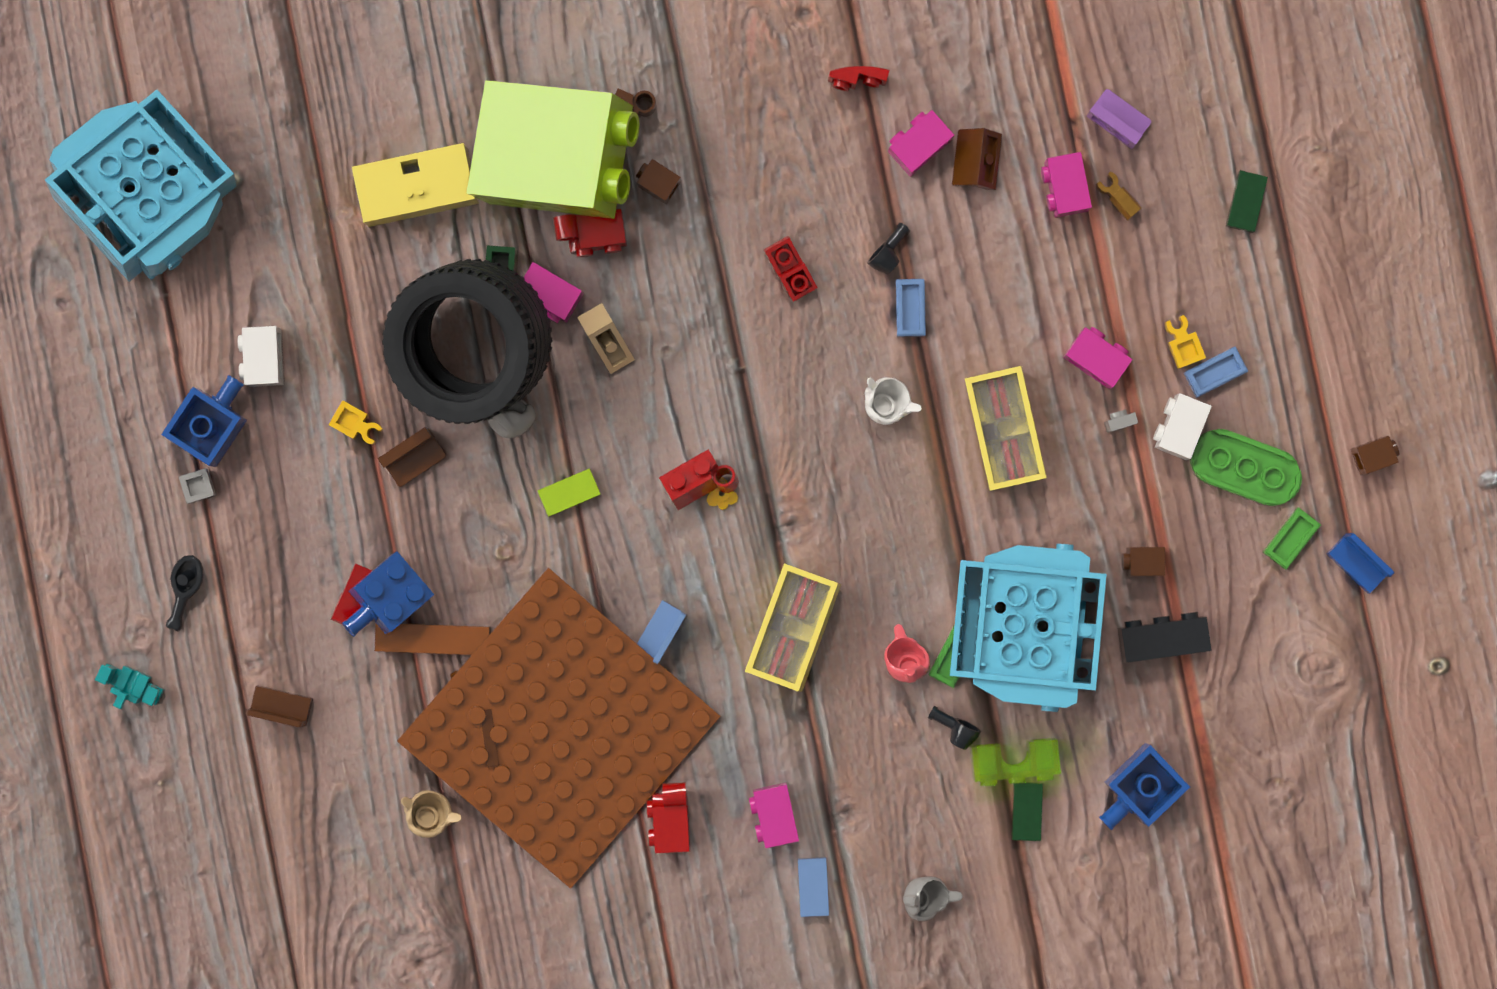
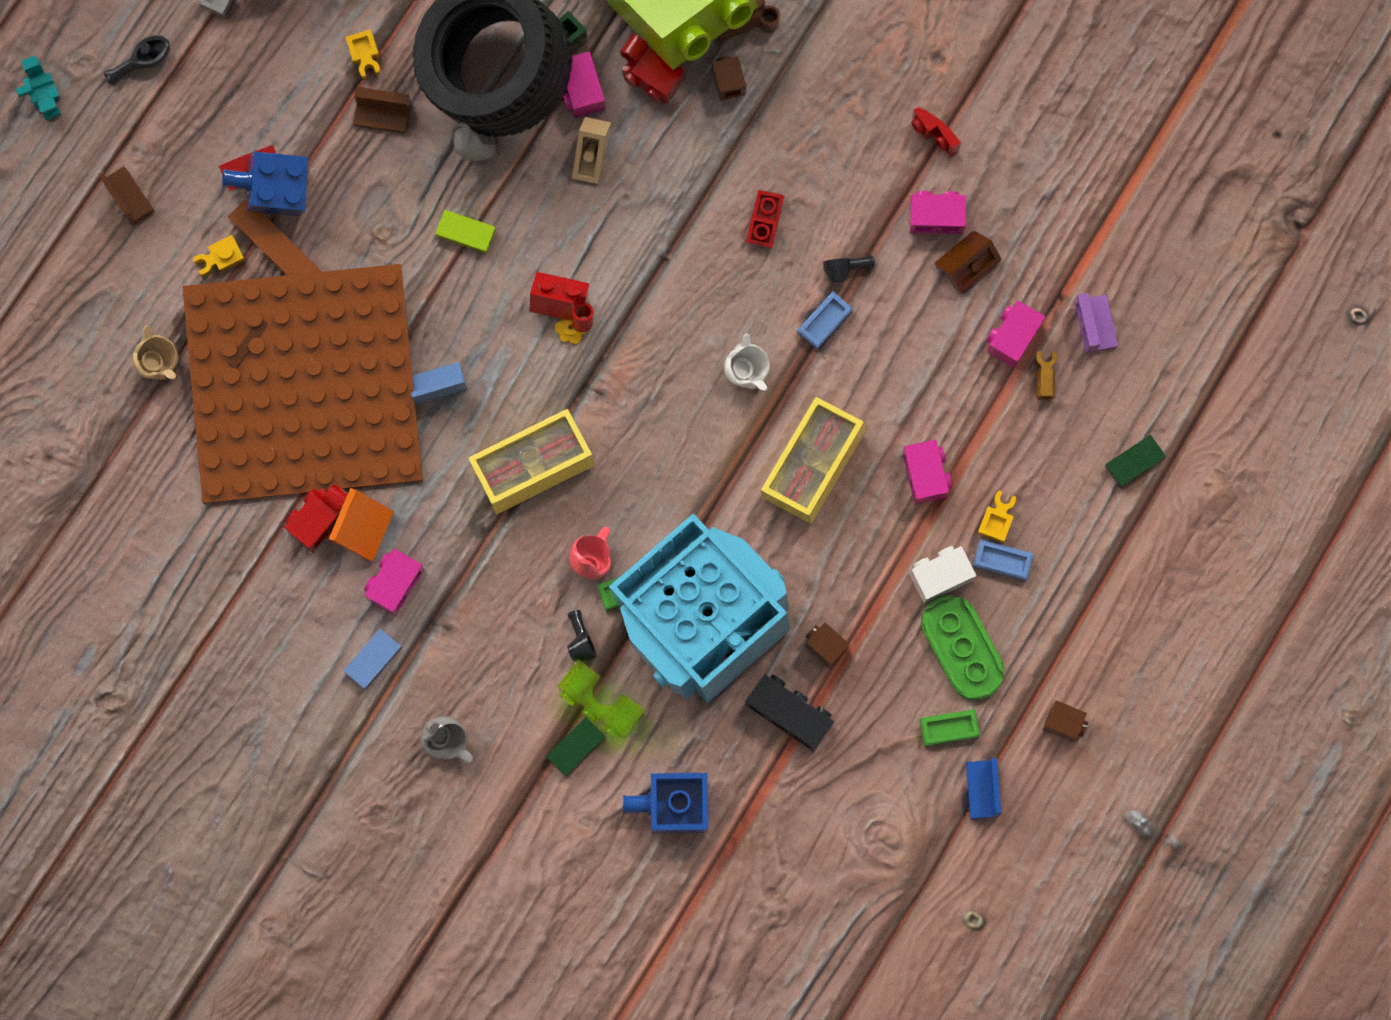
camera: 35 degrees right, 10 degrees down
light grey plate [1104,409,1138,433] -> none
none -> yellow plate [193,235,245,277]
none -> orange tile [329,488,394,562]

